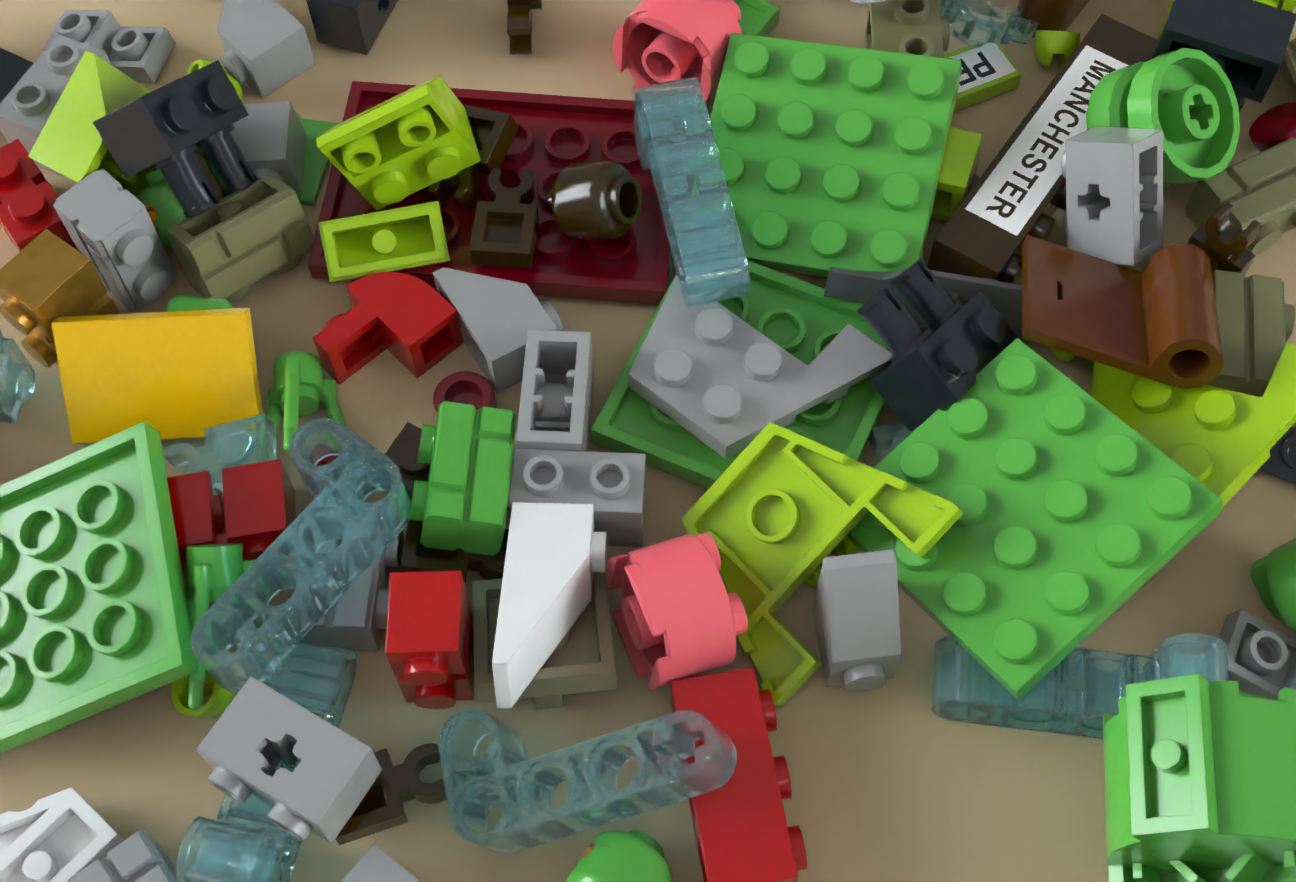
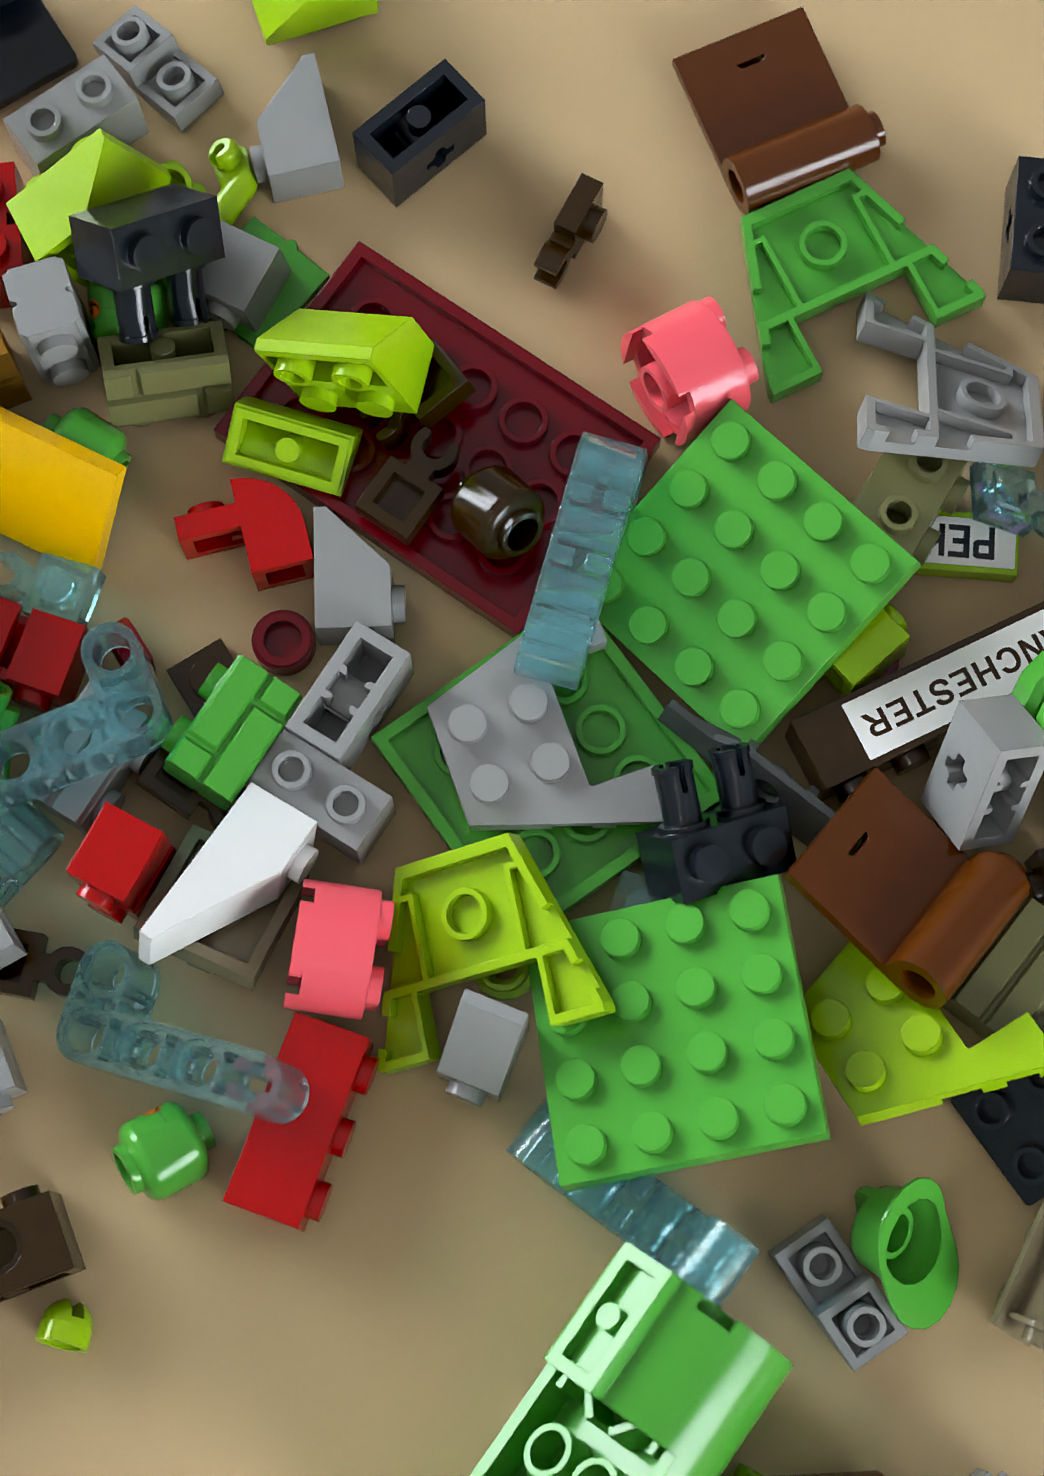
camera: 30 degrees right, 15 degrees up
bright green plant [259,351,357,462] -> none

